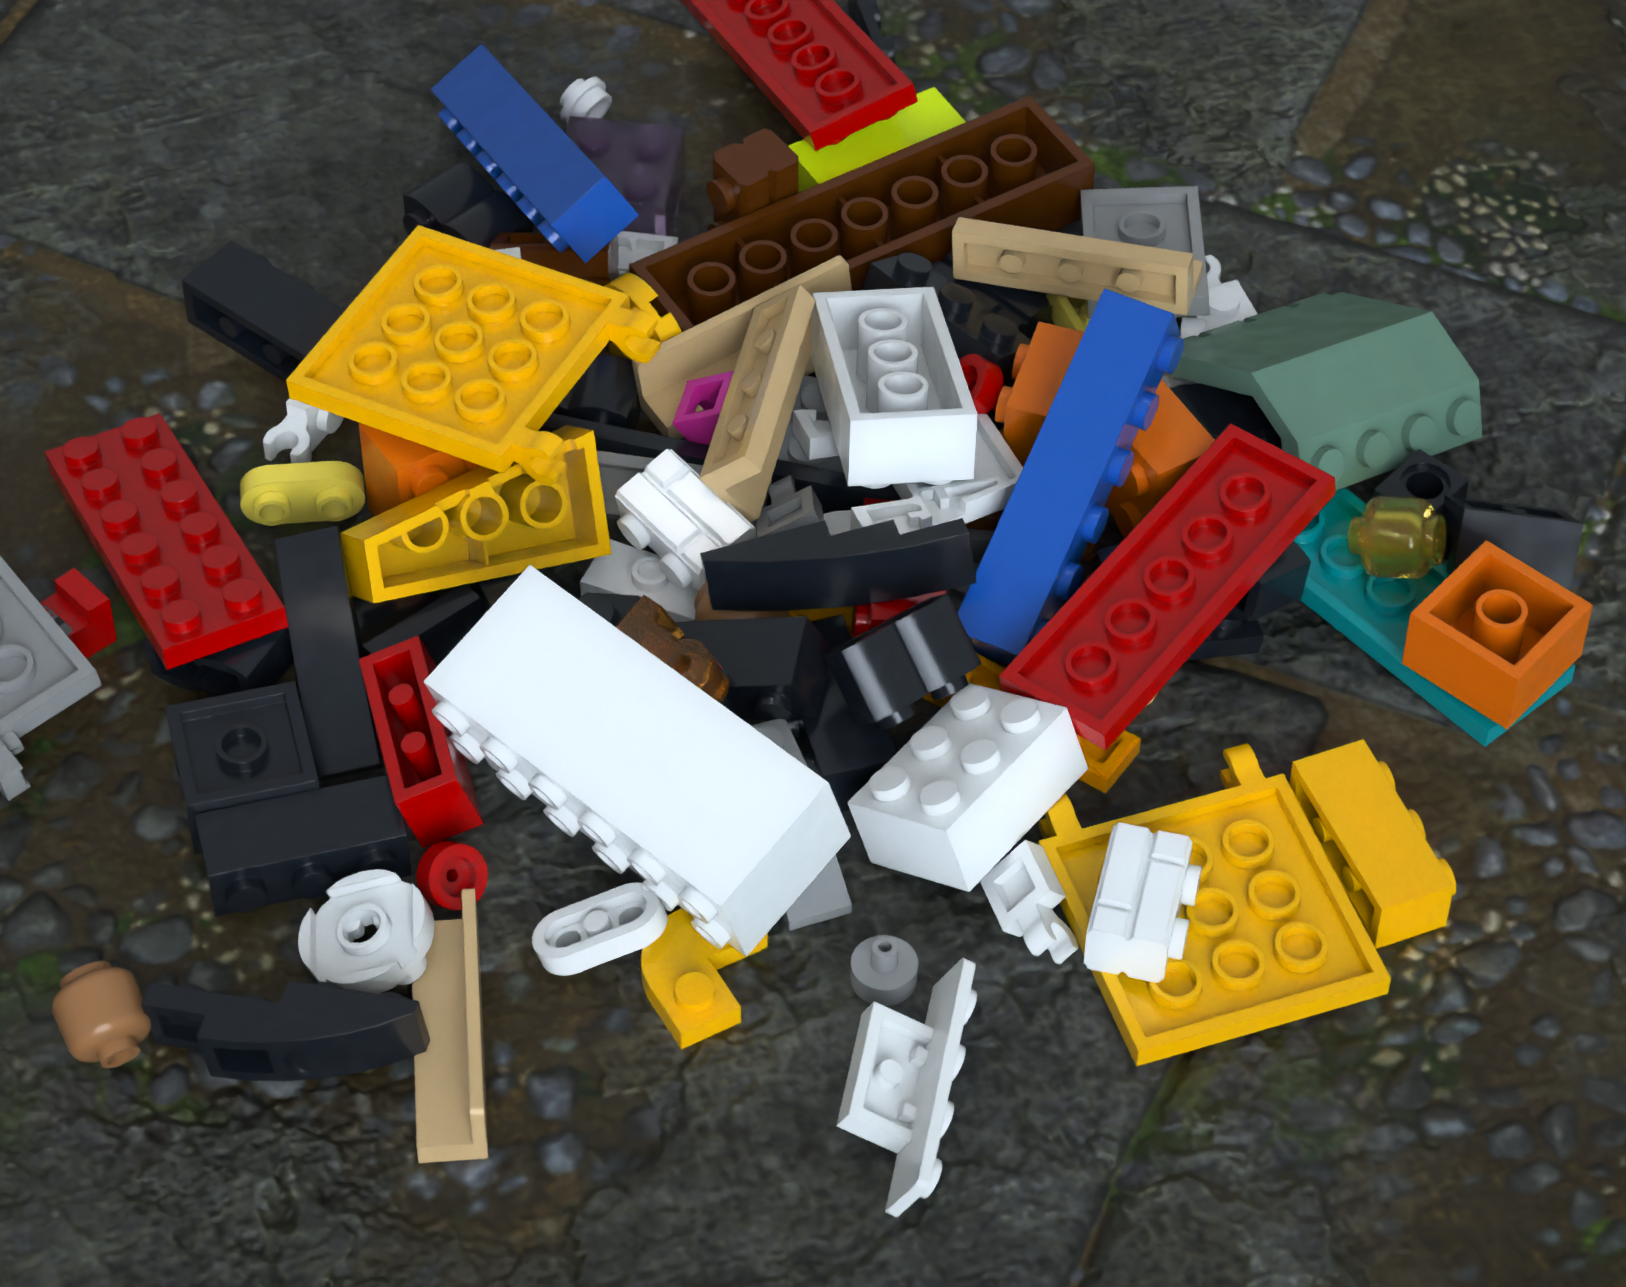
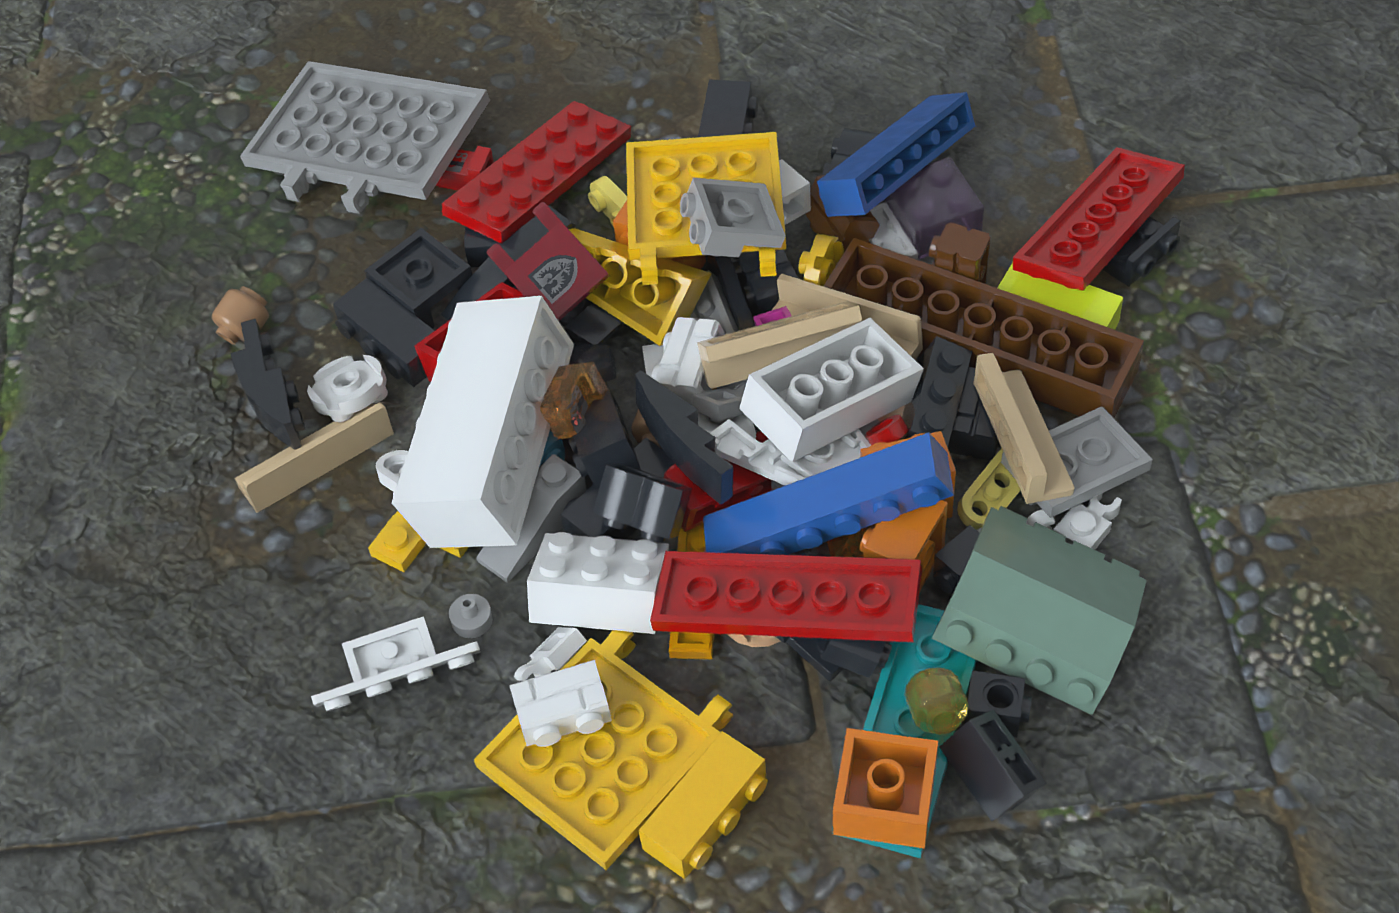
camera: 65 degrees right, 5 degrees up
red tile [416,841,488,911] -> none
white plate [560,76,612,131] -> none
none -> dark red flag [487,202,610,321]
none -> light grey plate [680,177,786,257]

